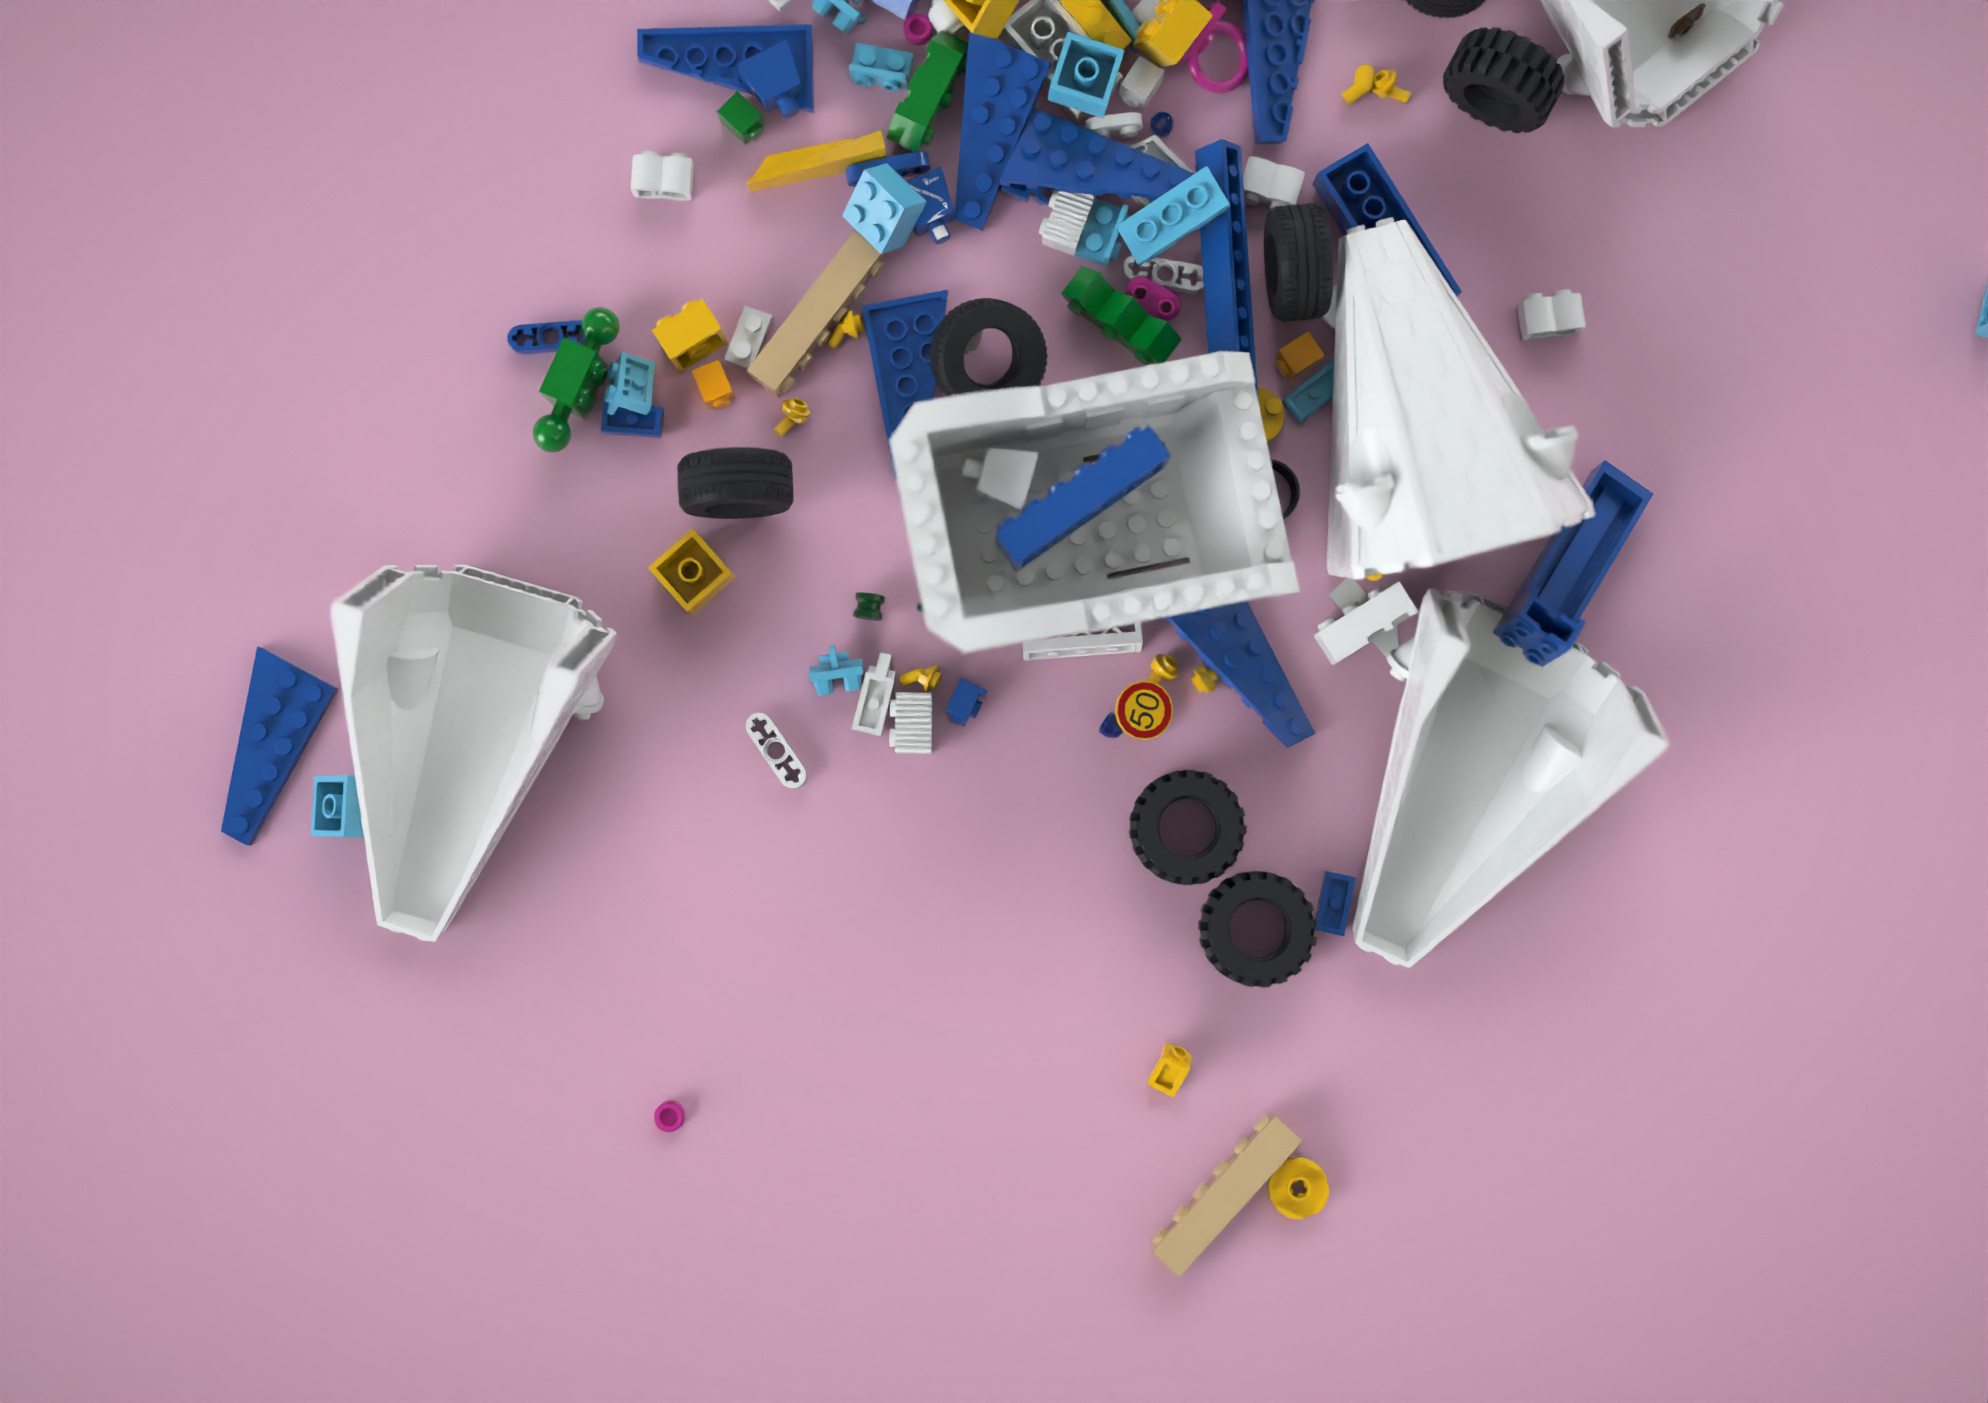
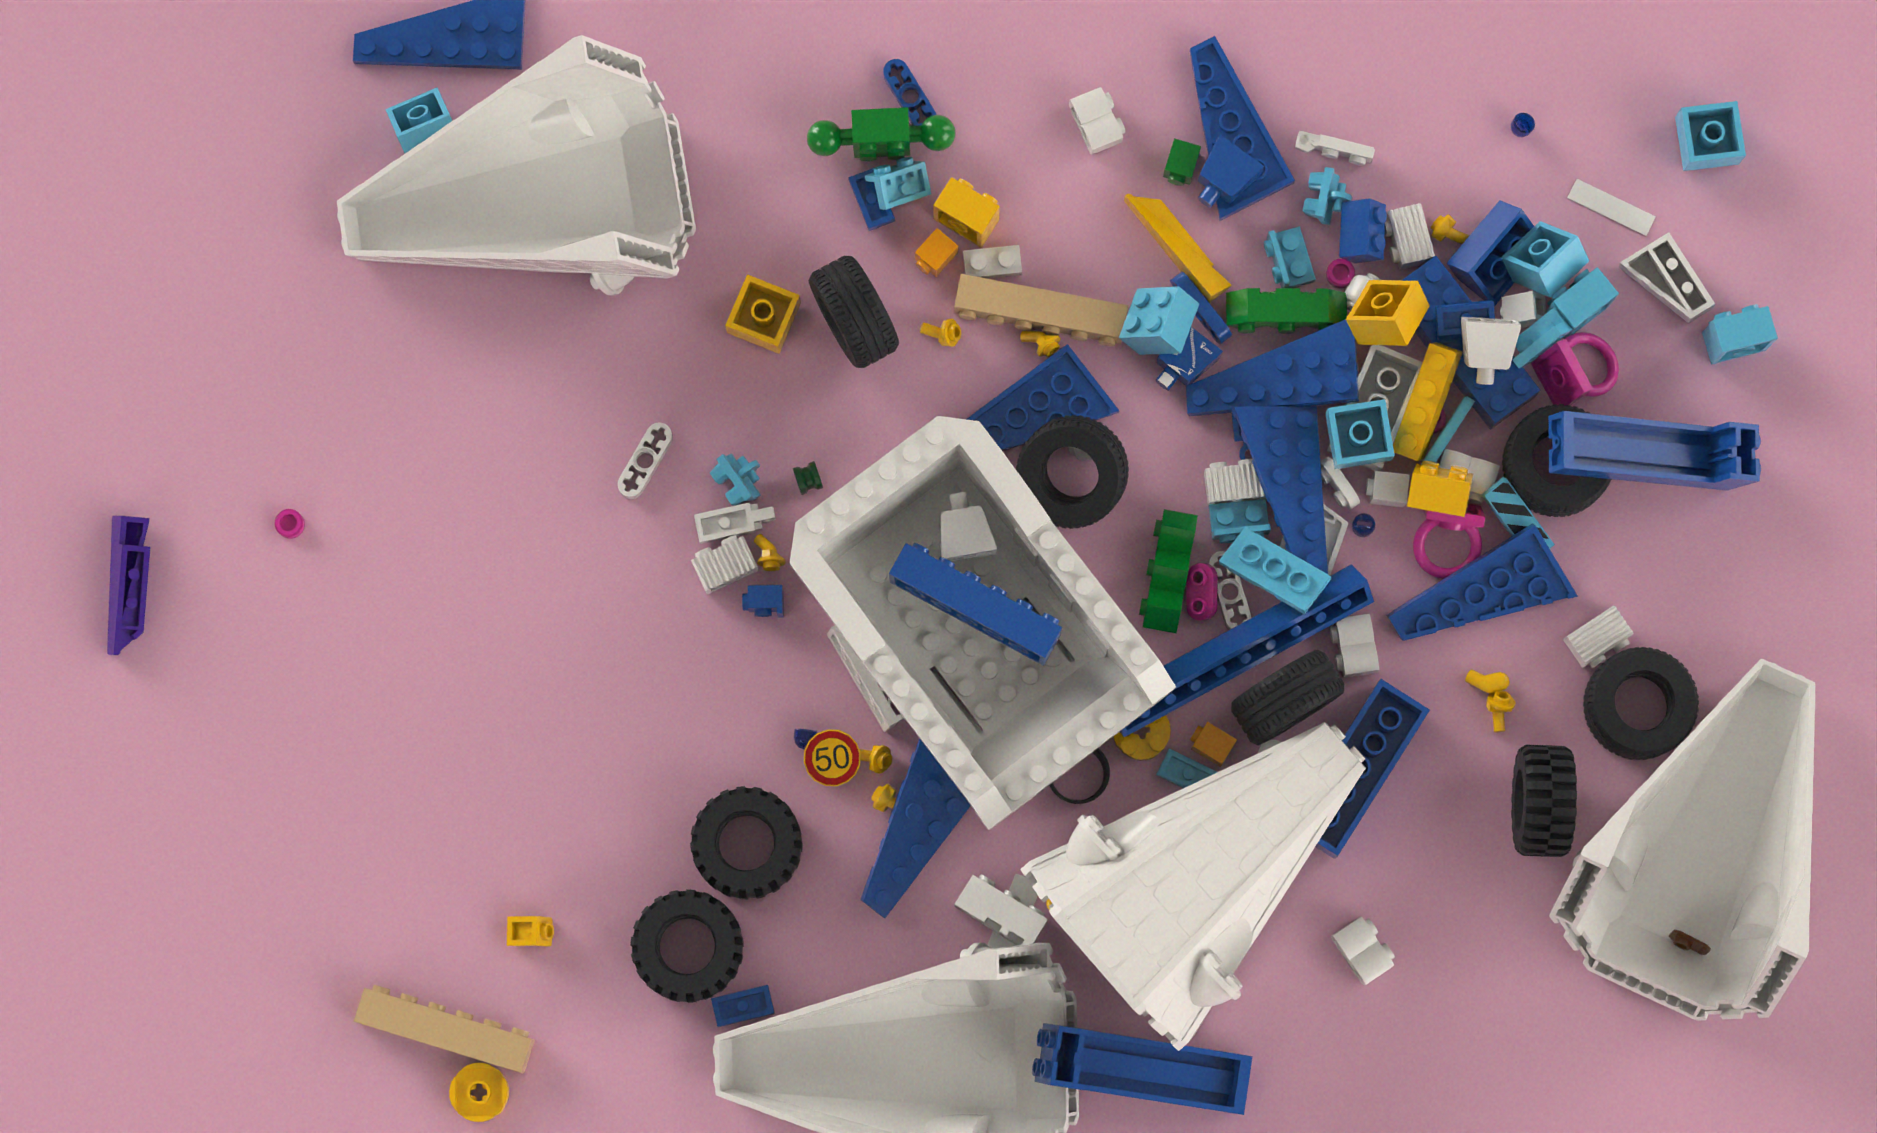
camera: 65 degrees right, 5 degrees down
none -> dark purple wedge [107,516,150,655]

